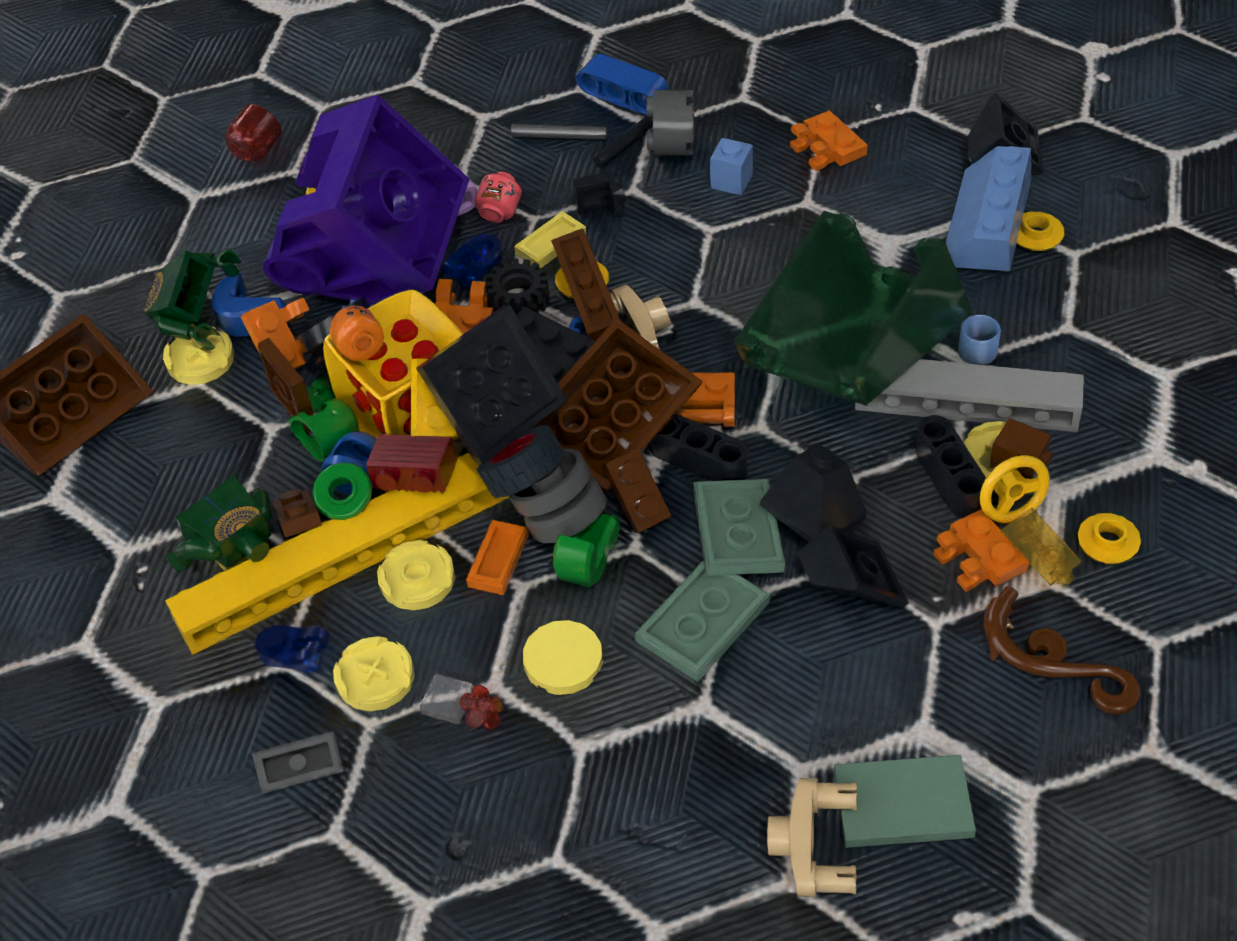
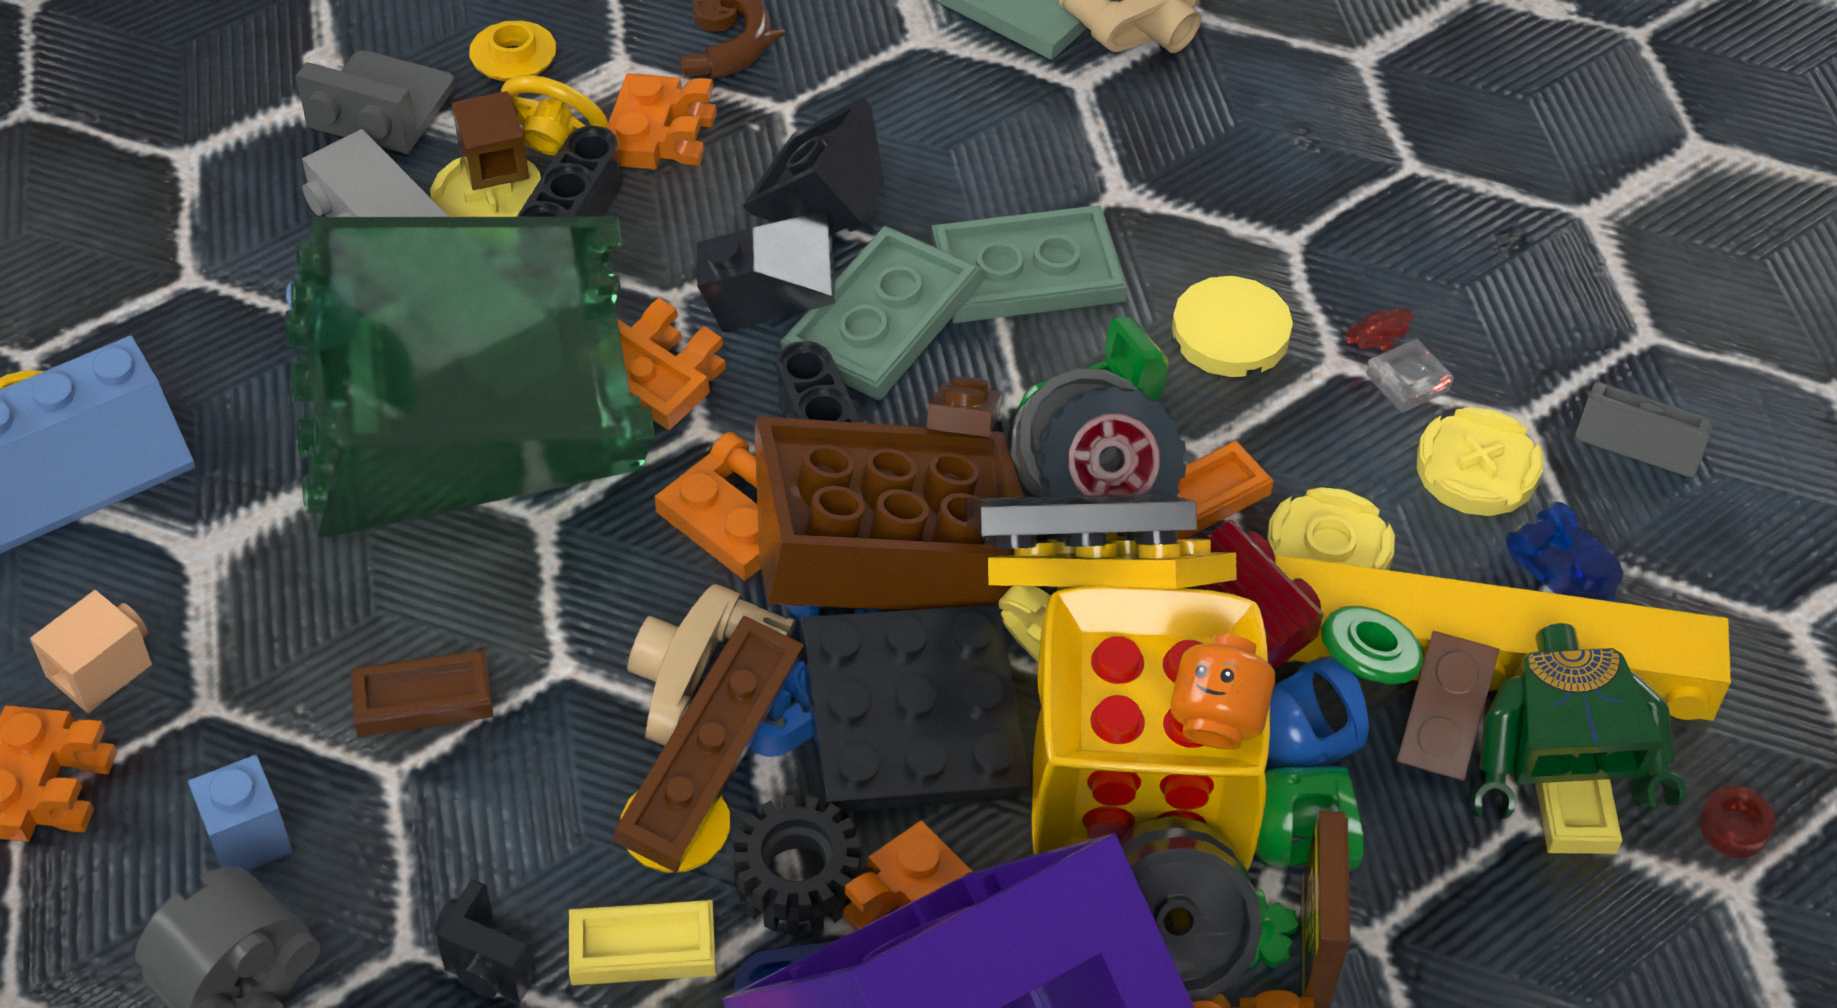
camera: 145 degrees left, 0 degrees up
clear yellow hinge [1000,507,1082,587] -> none
none -> light nougat brick [30,589,152,714]
none -> dark grey bracket [295,50,455,154]
none -> reddish brown tile [351,650,494,737]
none -> orange plate [576,298,726,431]
none -> clear red tile [1699,786,1776,858]

